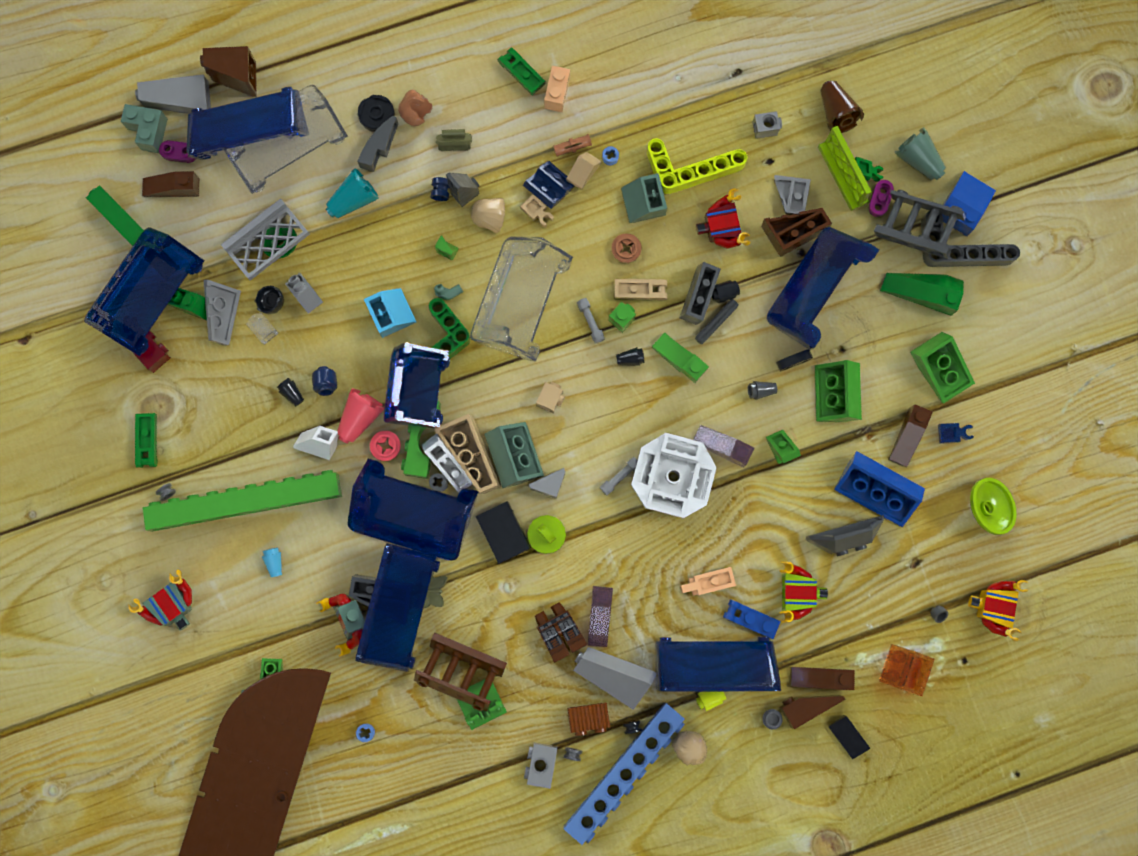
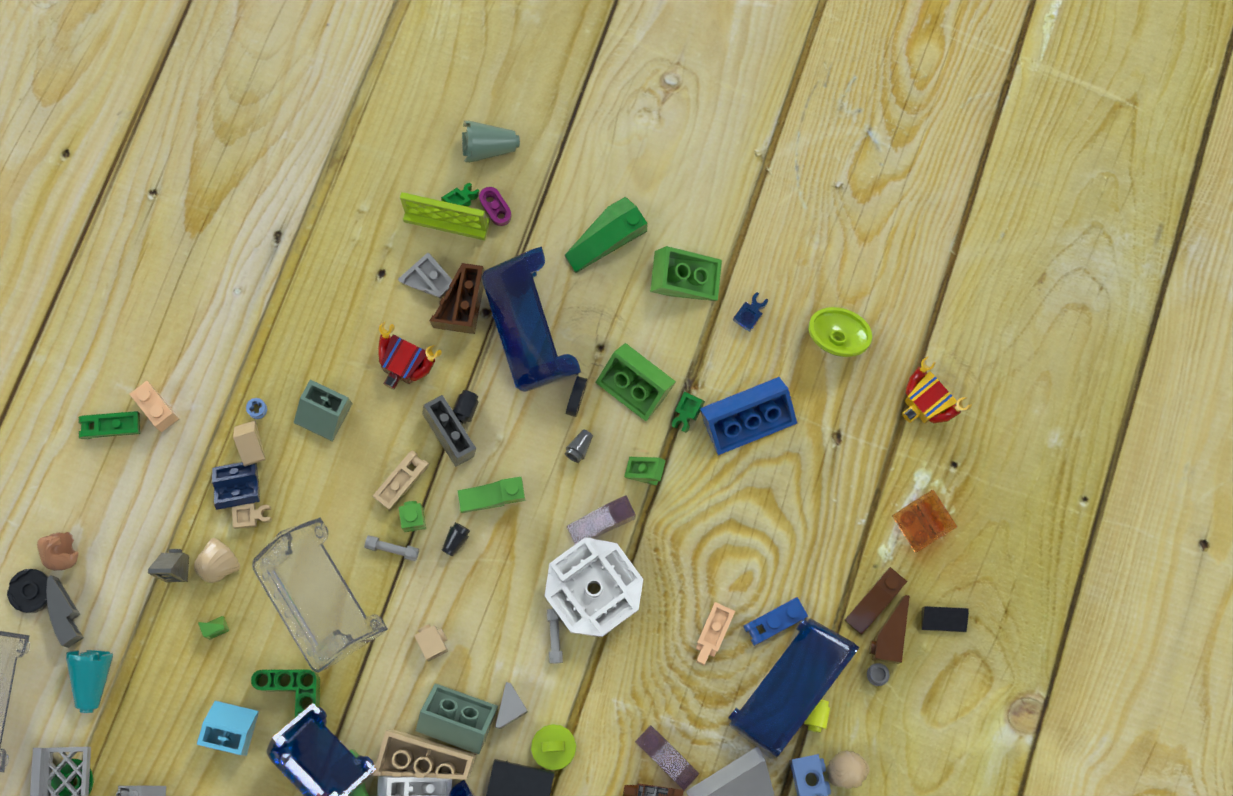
camera: 50 degrees left, 5 degrees down
dark blue wheel [430,177,449,201] -> none
sand green arm [434,284,463,300] -> none
olive piece [436,129,472,151] -> none
nougat pin [553,134,592,157] -> none
nougat gear [612,233,642,264] -> none
neon yellow beam [647,138,747,194] -> none
dark grey axle [695,299,739,344] -> none
light grey brick [752,111,782,139] -> none
torso [780,561,828,623] -> none
dark grey wedge [806,515,885,557] -> none
reddish brown cone [820,80,864,133] -> none
dark grey fence [874,190,966,259] -> none
slope [888,404,933,467] -> none
dark grey beam [921,211,1020,267] -> none
dark grey hinge [931,605,949,623] -> none
blue slope [942,171,996,236] -> none
none -> green plate [672,392,705,433]

